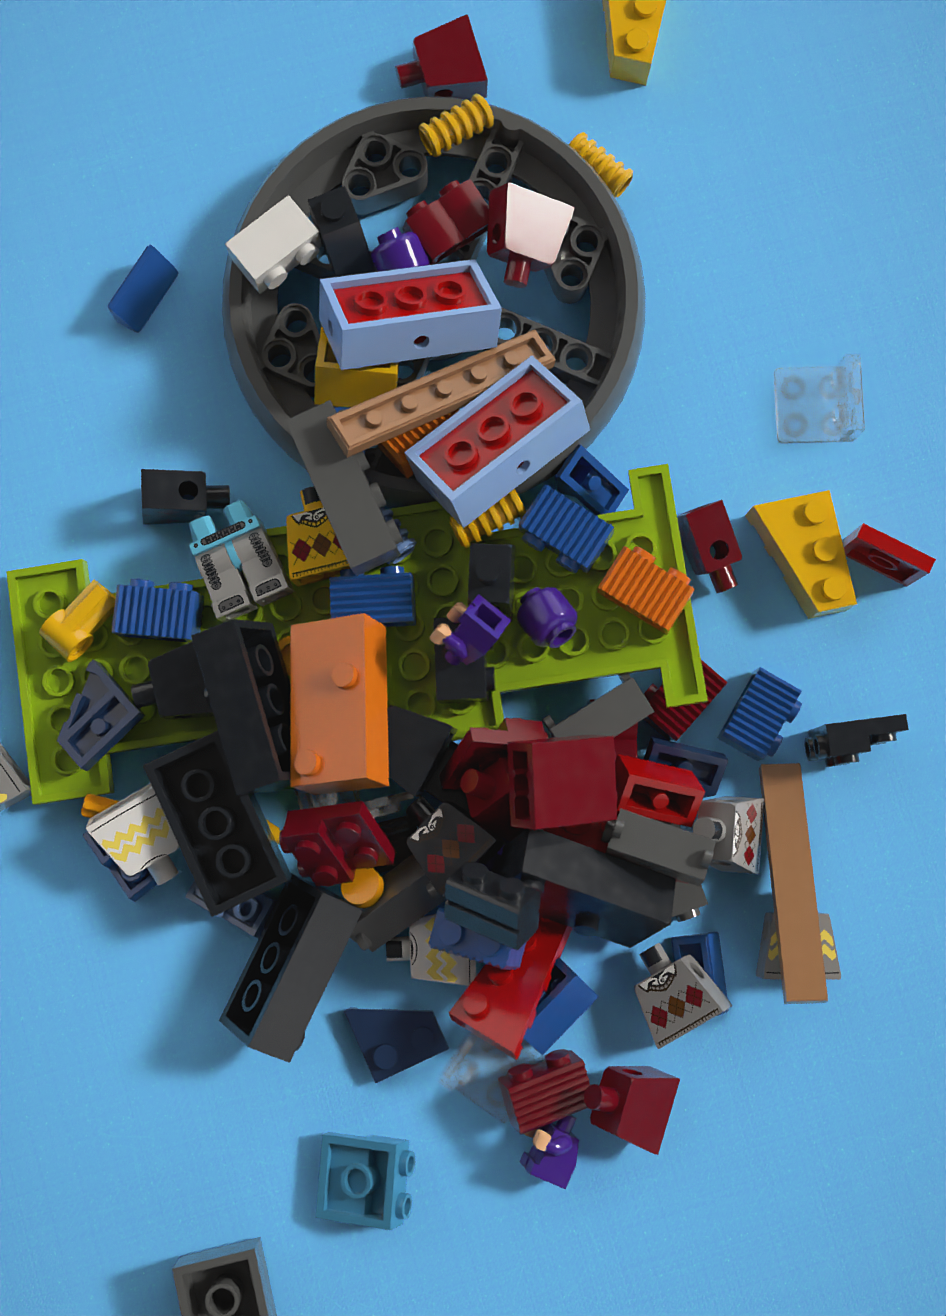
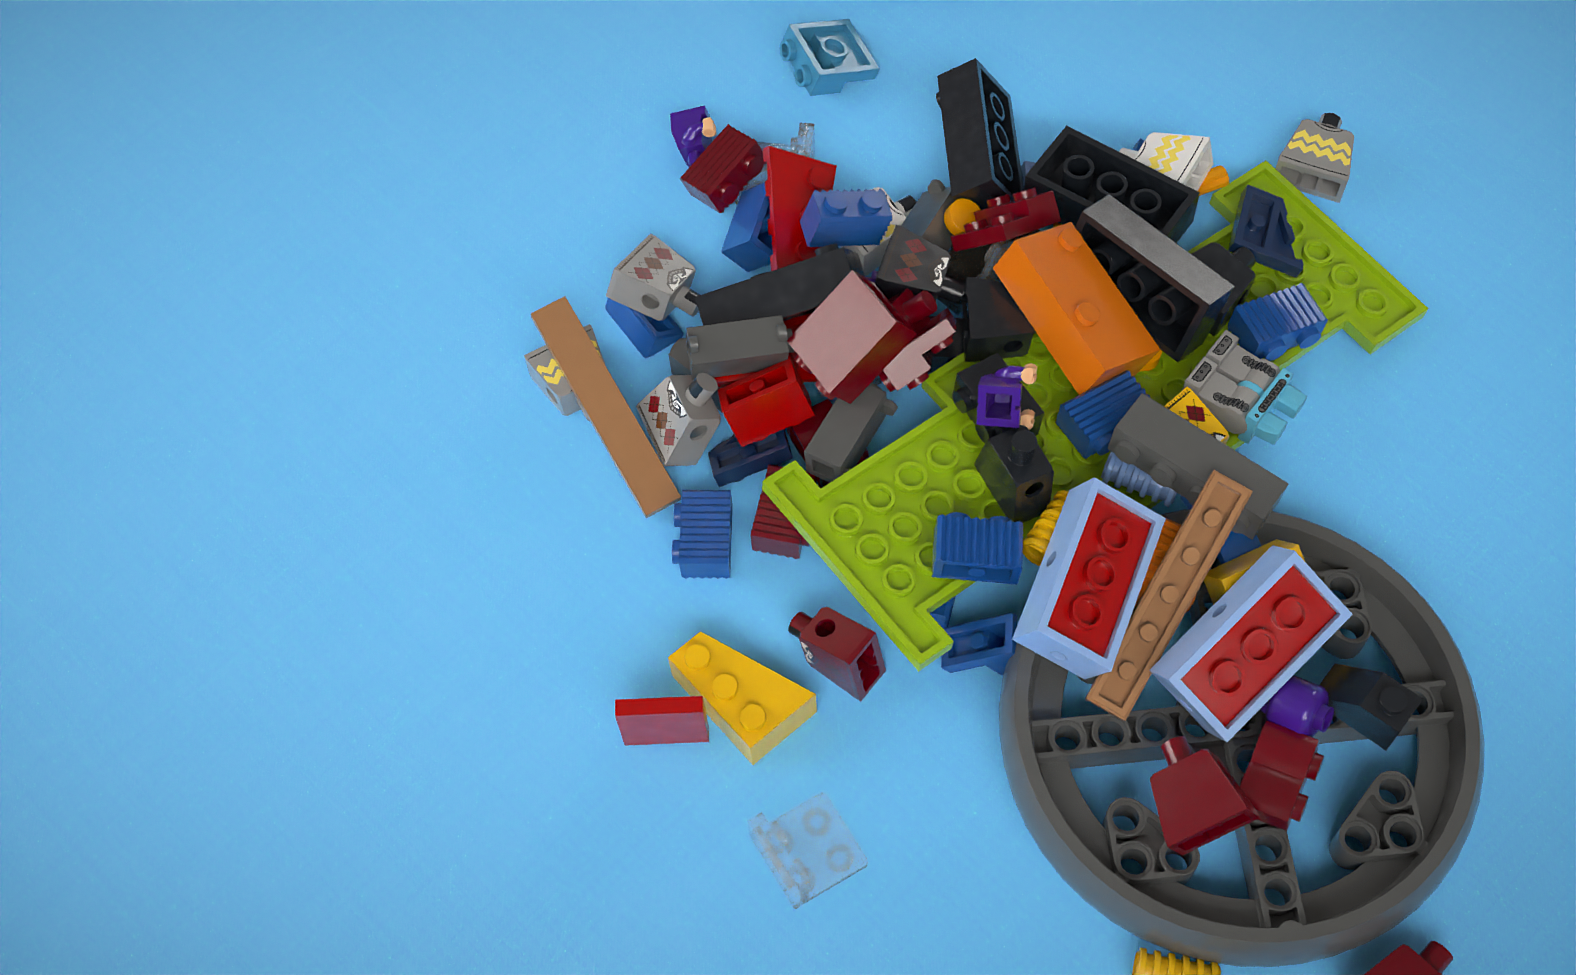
camera: 160 degrees right, 20 degrees down
yellow piece [39,579,116,662] -> none
blue slope [107,244,178,333] -> none
black torso [141,469,230,525] -> none
white brick [225,195,322,294] -> none
dark blue wing [344,1007,449,1084] -> none
yellow piece [419,93,494,157] -> none
black brick [444,861,541,950] -> none
dark purple head [517,587,577,648] -> none
dark red torso [584,1066,680,1155] -> none
orange brick [597,546,695,635] -> none
black plate [804,714,909,767] -> none

